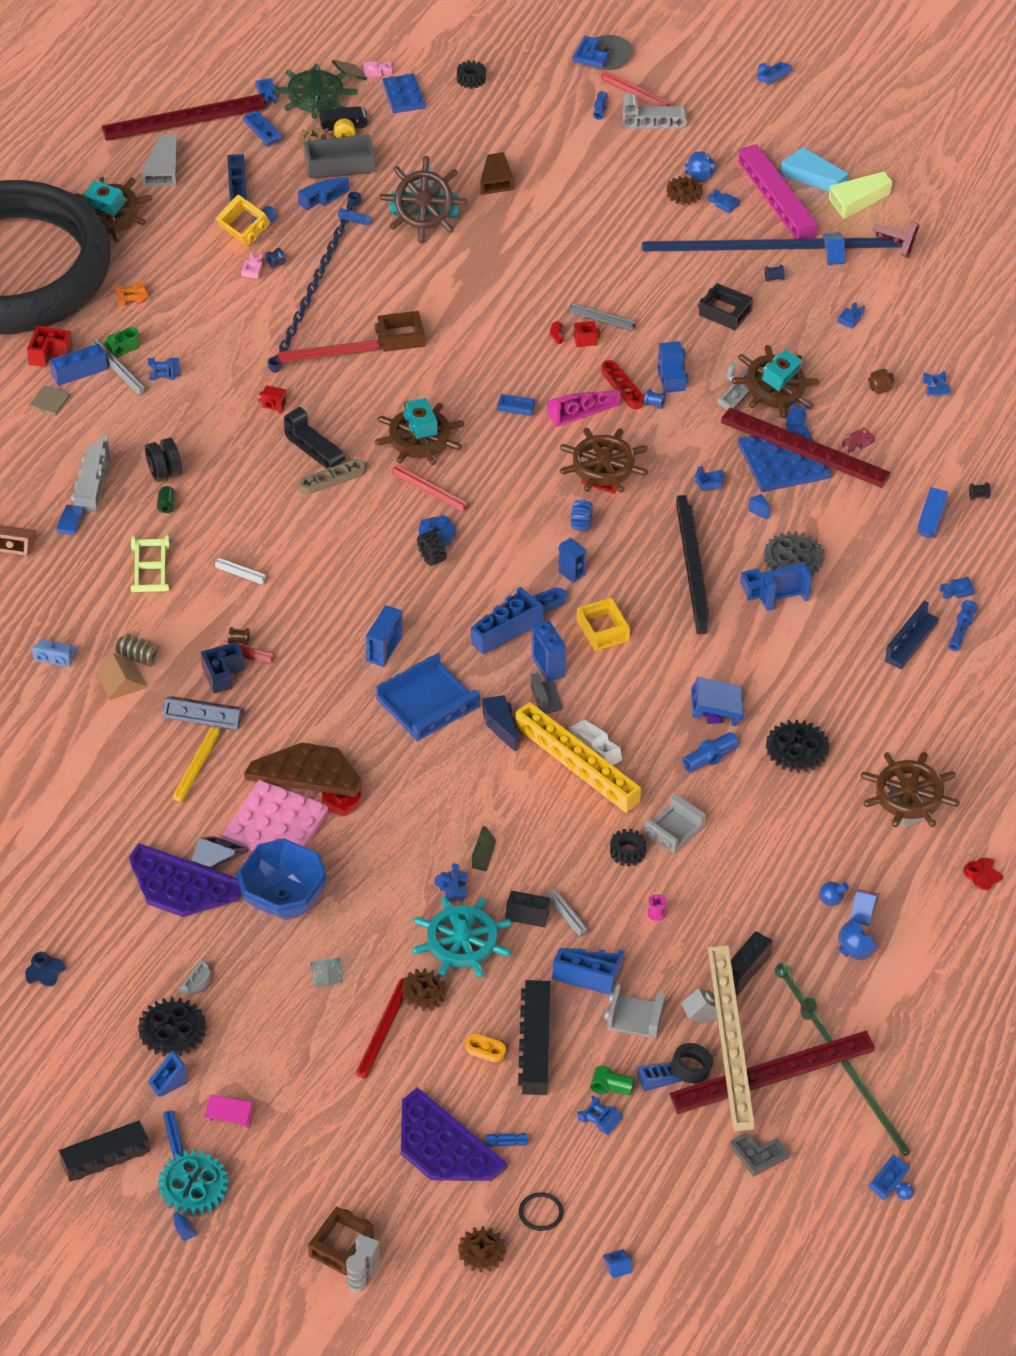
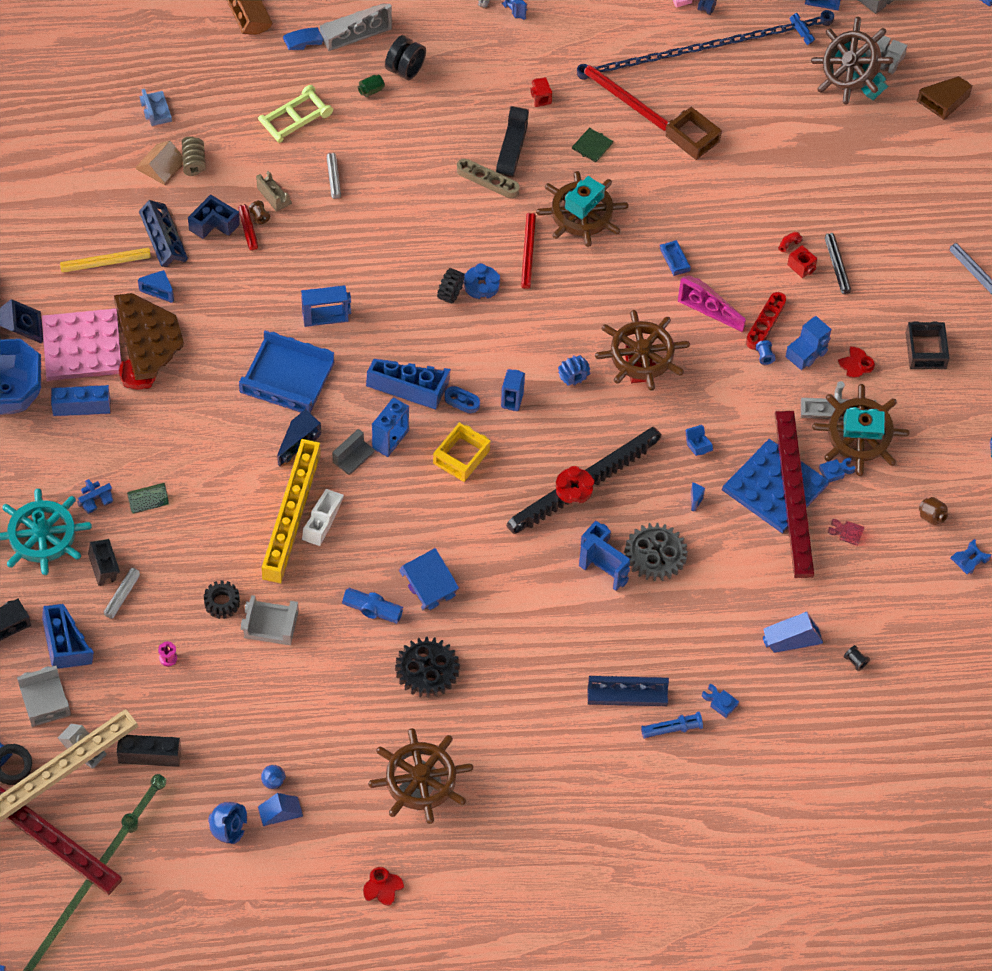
camera: 55 degrees right, 10 degrees up
none -> blue brick [51,385,111,416]
none -> blue slope [138,270,174,303]
none -> dark tan hinge [256,171,292,212]
none -> red plate [555,466,594,504]
none -> clear green piece [572,127,613,163]
none -> red plate [838,346,875,378]

